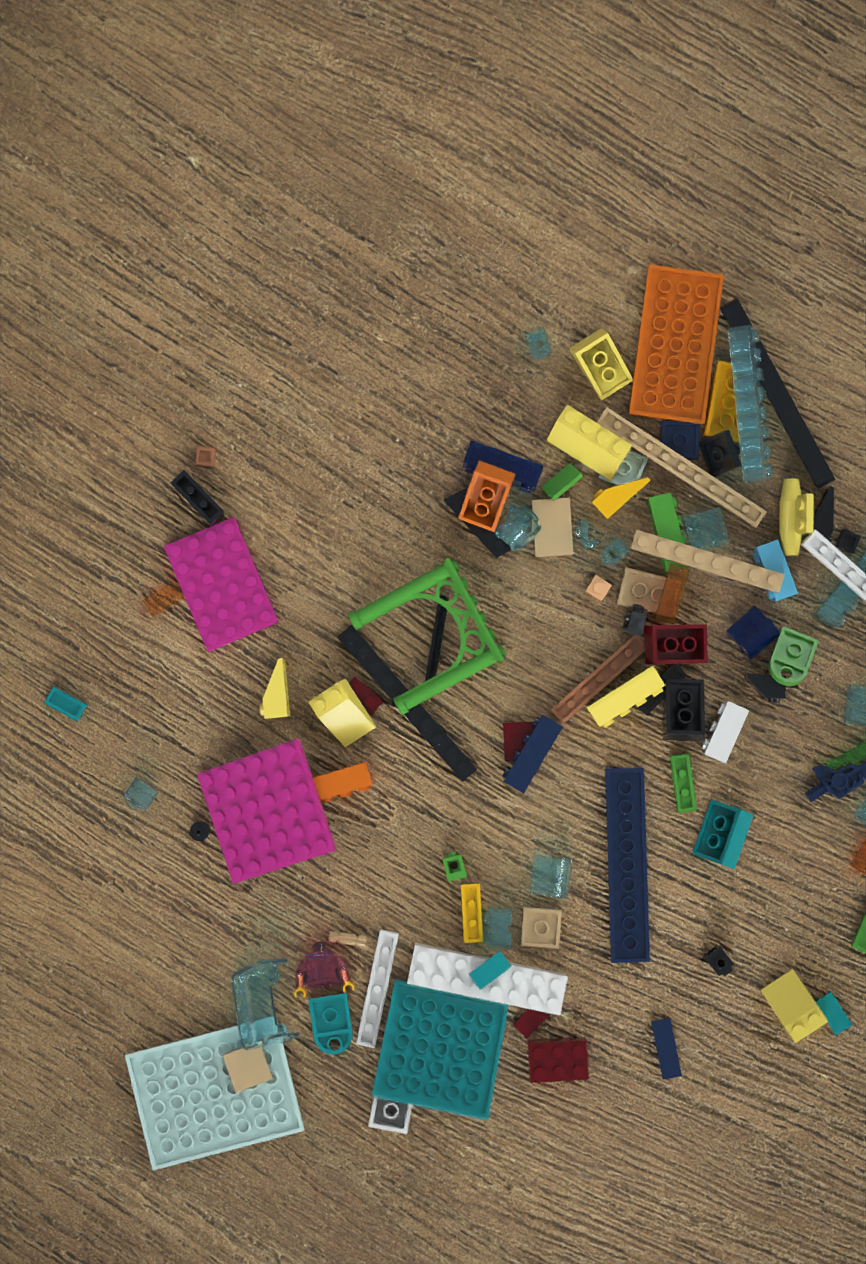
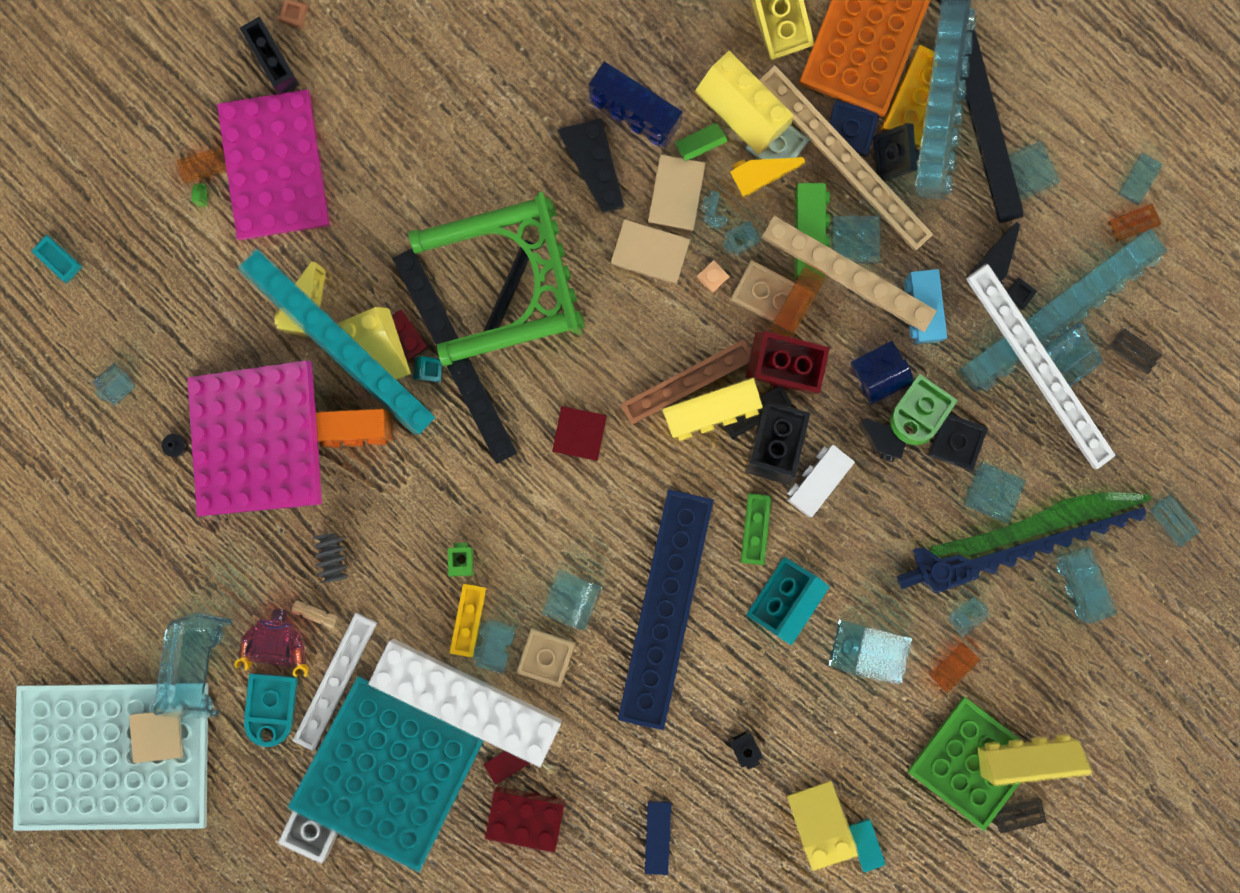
camera: 15 degrees right, 0 degrees up
orange brick [458,461,516,532] -> none
teal tile [469,950,512,990] -> none
clear light blue brick [495,505,541,551] -> none
dark blue brick [502,715,563,794] -> none
black brick [622,604,647,636] -> none
light yellow plate [779,478,814,556] -> none
none -> bright green tile [192,183,208,207]
none -> teal brick [238,249,435,435]
none -> dark grey piece [313,533,348,583]
none -> teal slope [413,356,442,382]
none -> tan tile [611,219,690,284]
none -> clear light blue slope [829,620,912,684]
none -> black tile [927,414,988,472]
none -> clear light blue tile [1009,141,1060,200]

